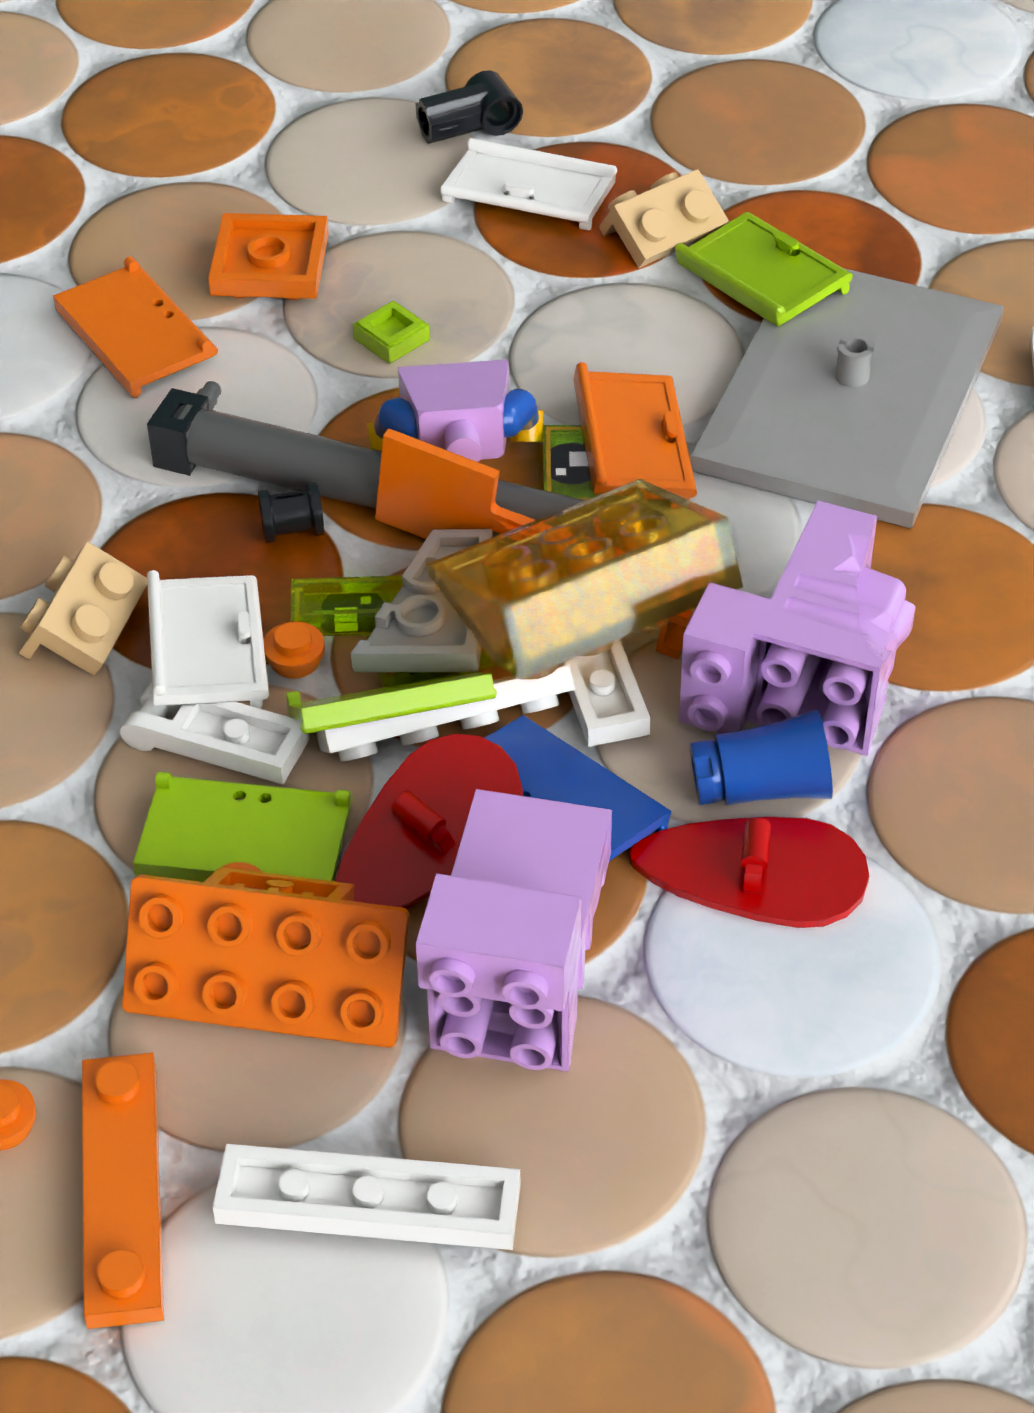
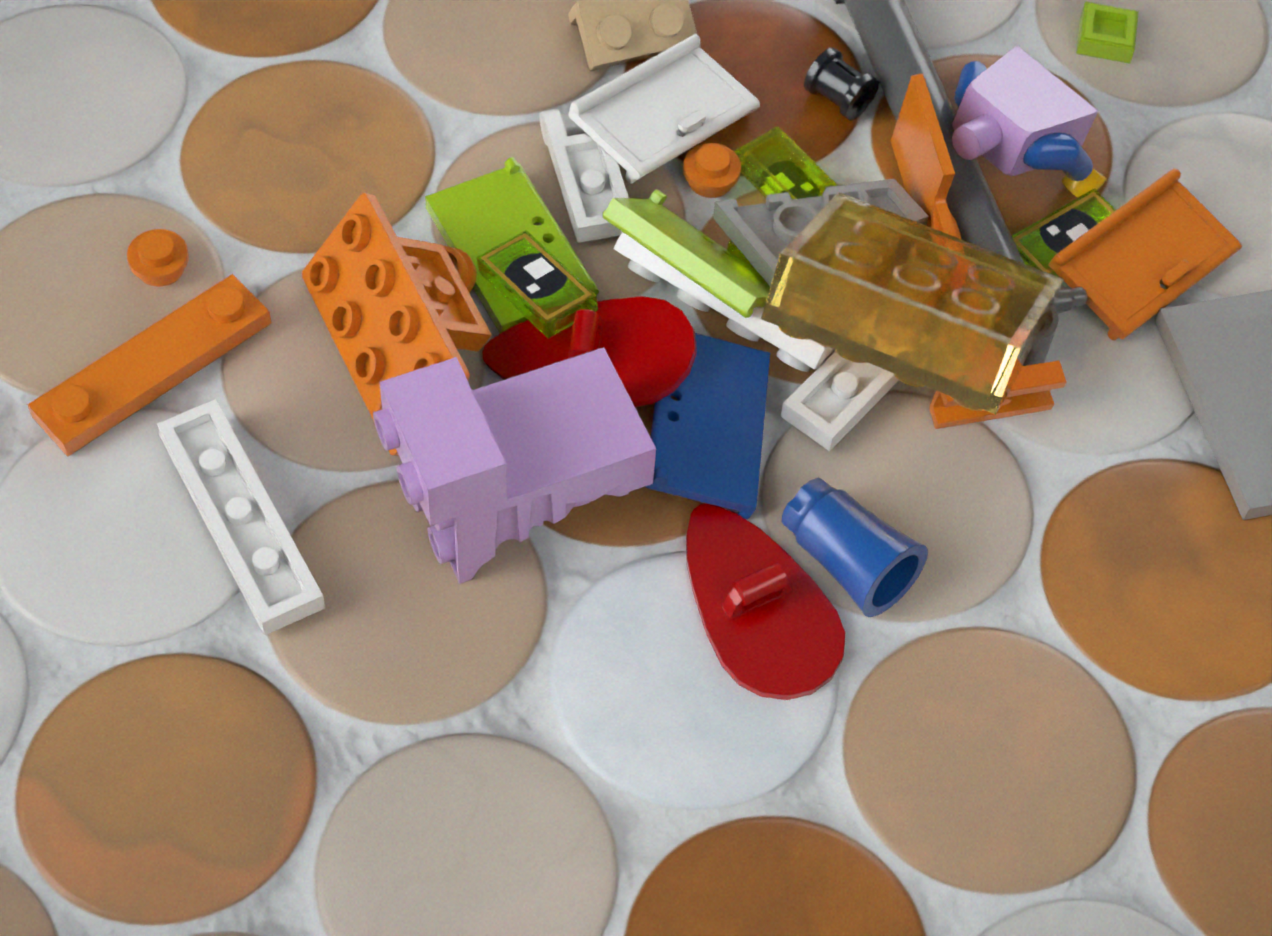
camera: 50 degrees right, 10 degrees up
lavender brick [679,500,916,756] -> none
none -> tile [477,230,598,338]

